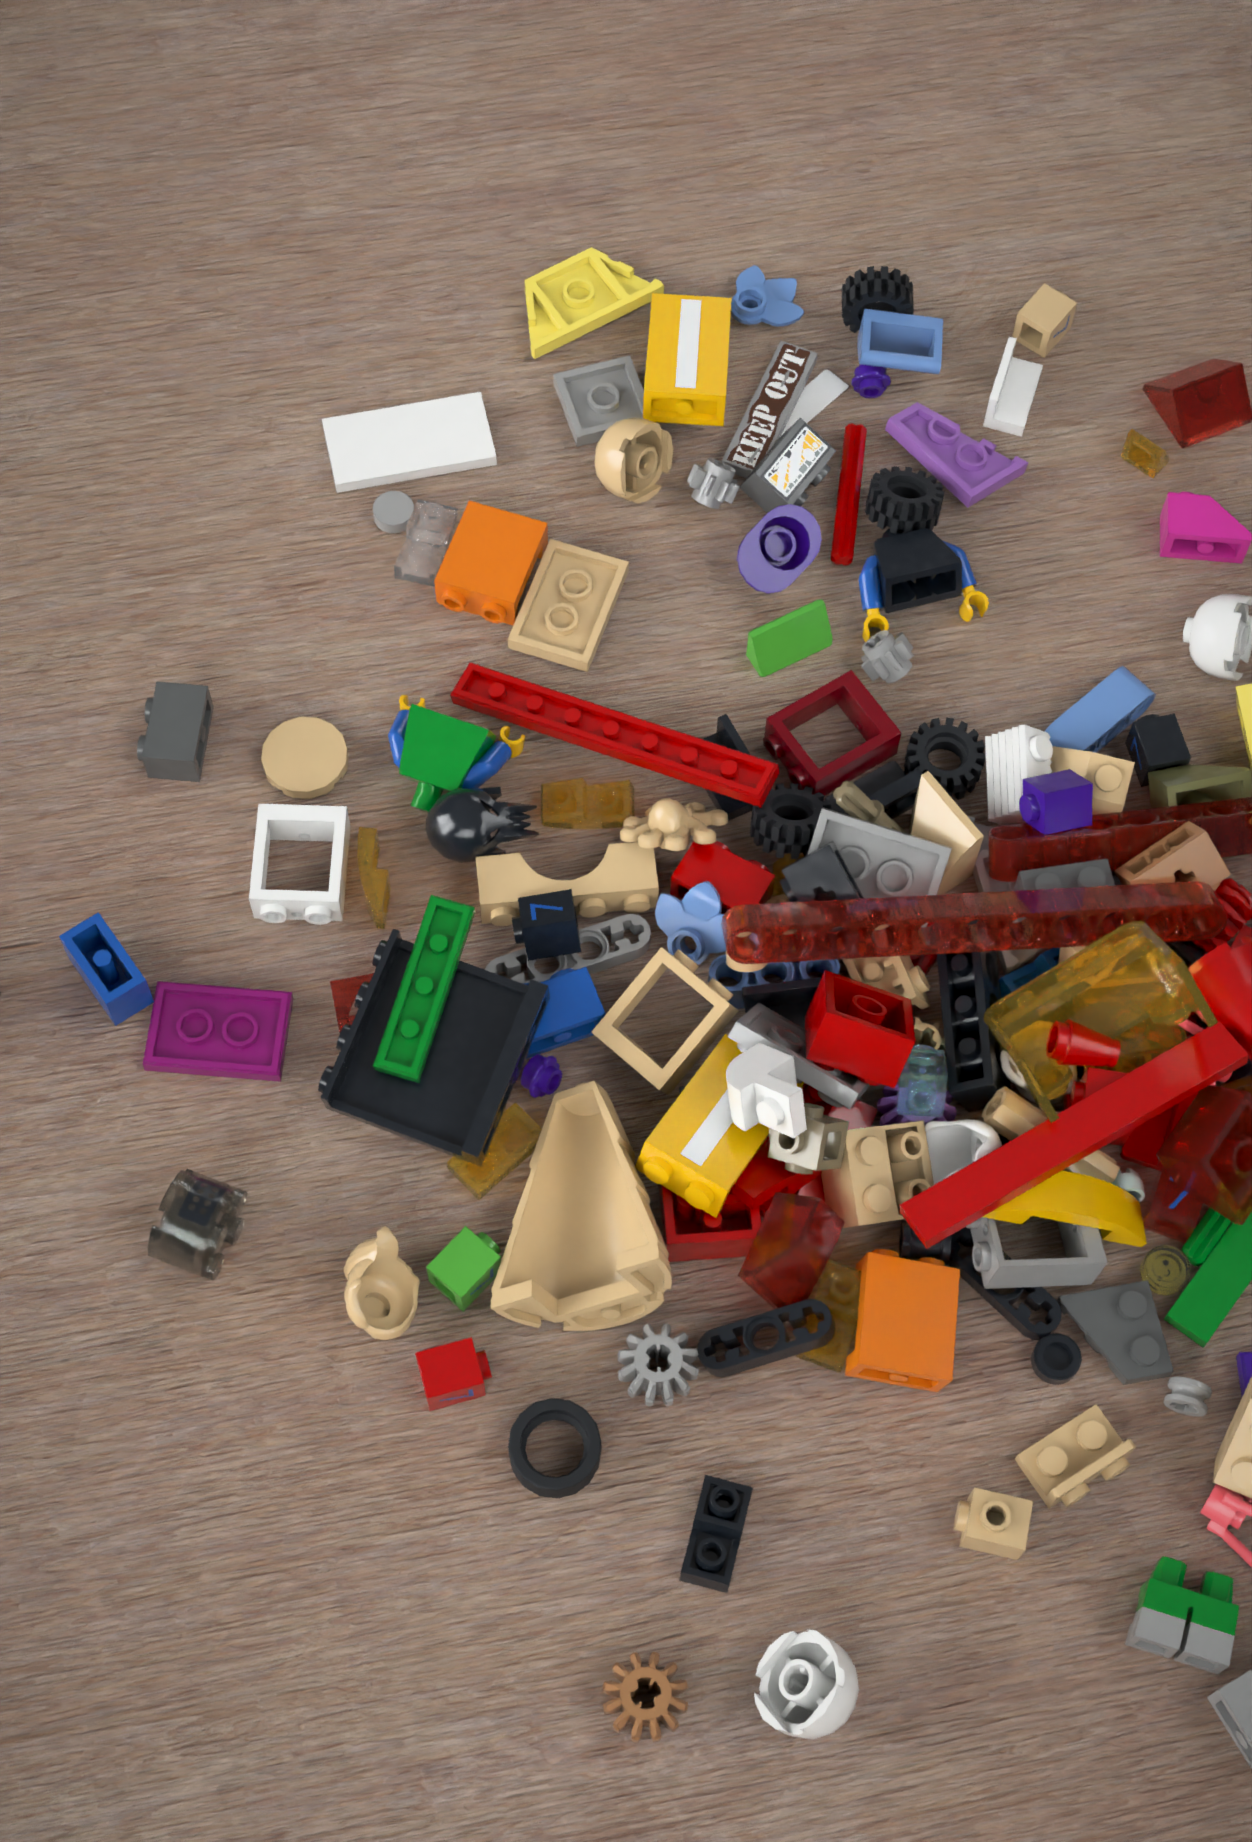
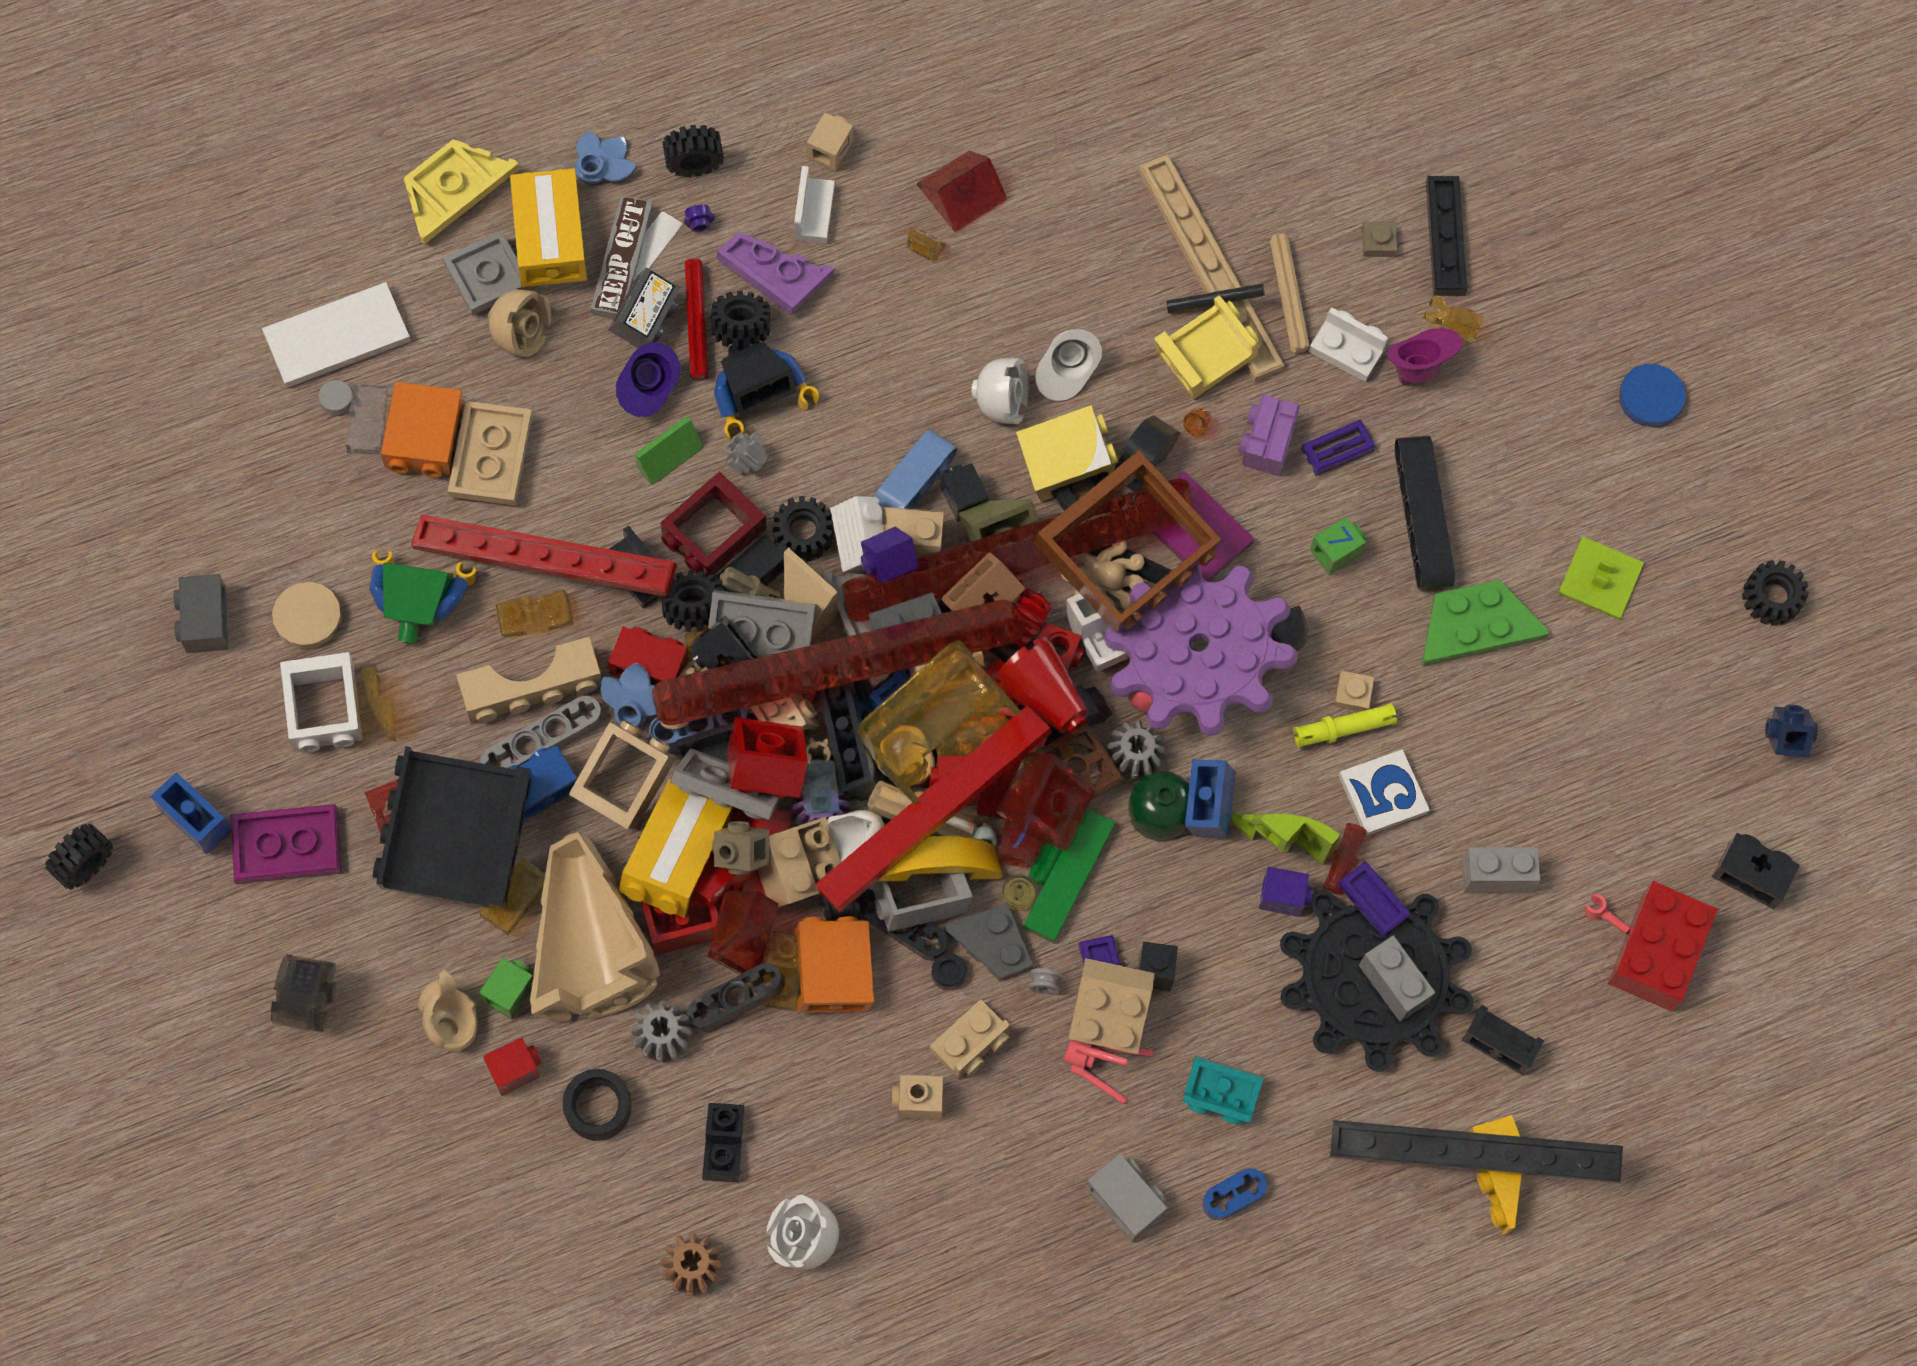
camera: 15 degrees left, 5 degrees up
green tile [373,895,476,1083] -> none
black helmet [425,787,539,863] -> none
black brick [512,889,582,961] -> none
dark purple plate [521,1054,562,1098] -> none
tan animal [620,798,728,851] -> none
light grey gear [687,458,740,509] -> none
white brick [726,1043,807,1138] -> none
medium blue tile [857,309,943,375] -> none
red cone [1046,1019,1121,1068] -> none
hips [1125,1556,1239,1674] -> none
dark pink slope [1160,492,1252,564] -> none

